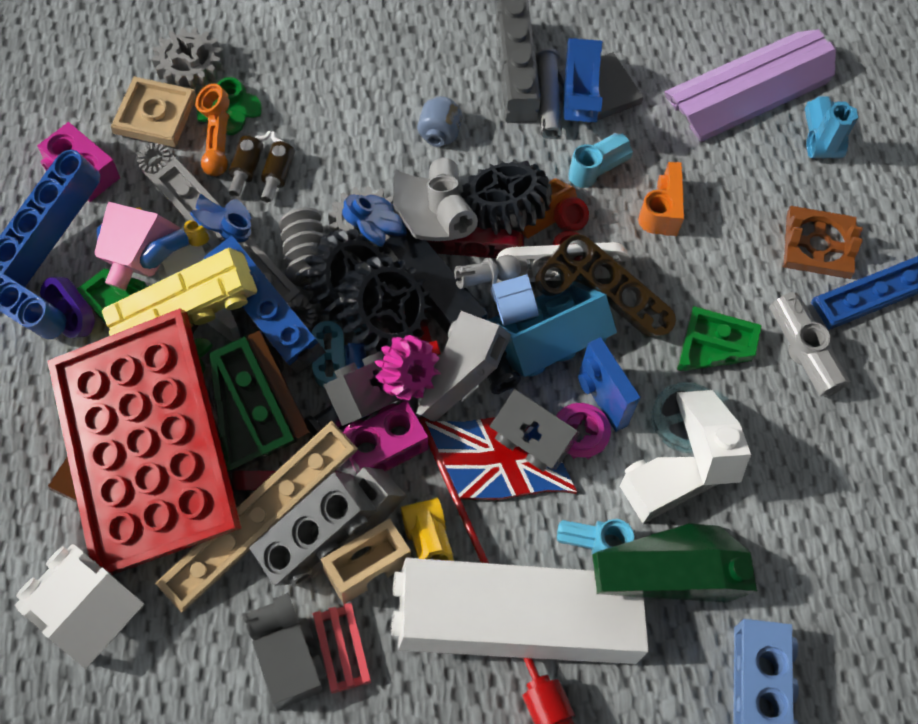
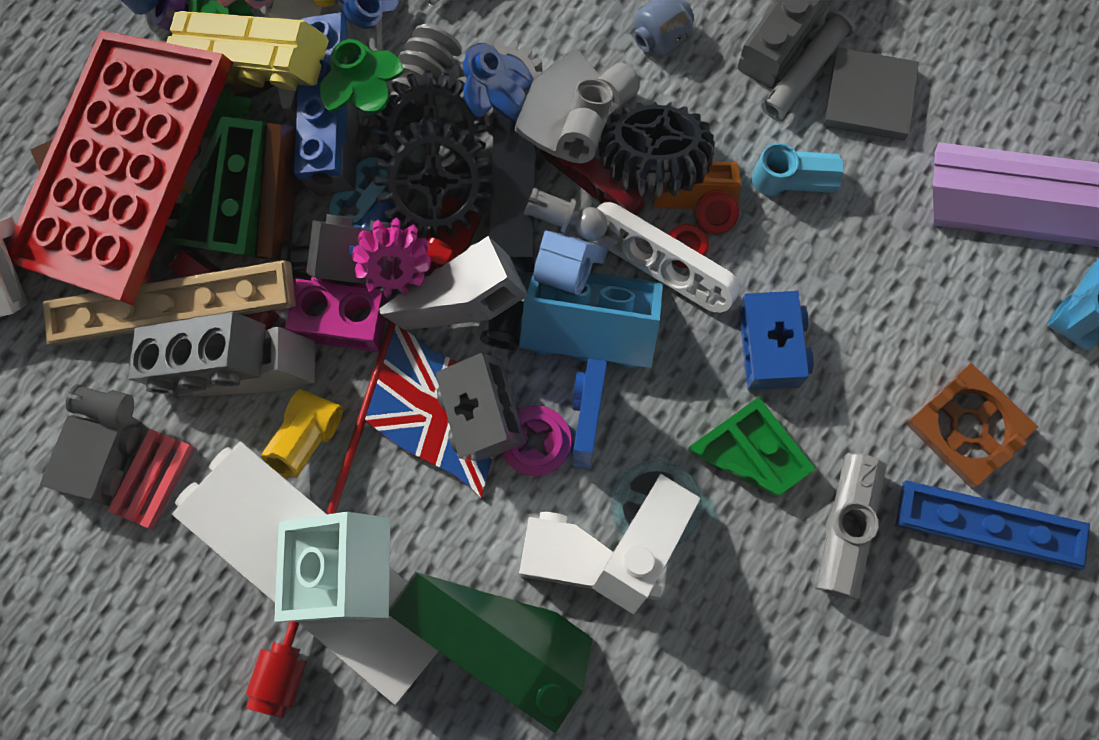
camera: 45 degrees right, 10 degrees up
tan brick [321,518,411,604] -> none
dark brown beam [535,234,676,337] -> none
medium azure axle [556,519,634,555] -> none
blue arch [564,38,603,122] -> none
orange plate [638,162,684,236] -> none
none -> light aqua slope [274,512,390,622]
none -> green plate [320,39,404,114]
none -> blue brick [739,291,814,390]

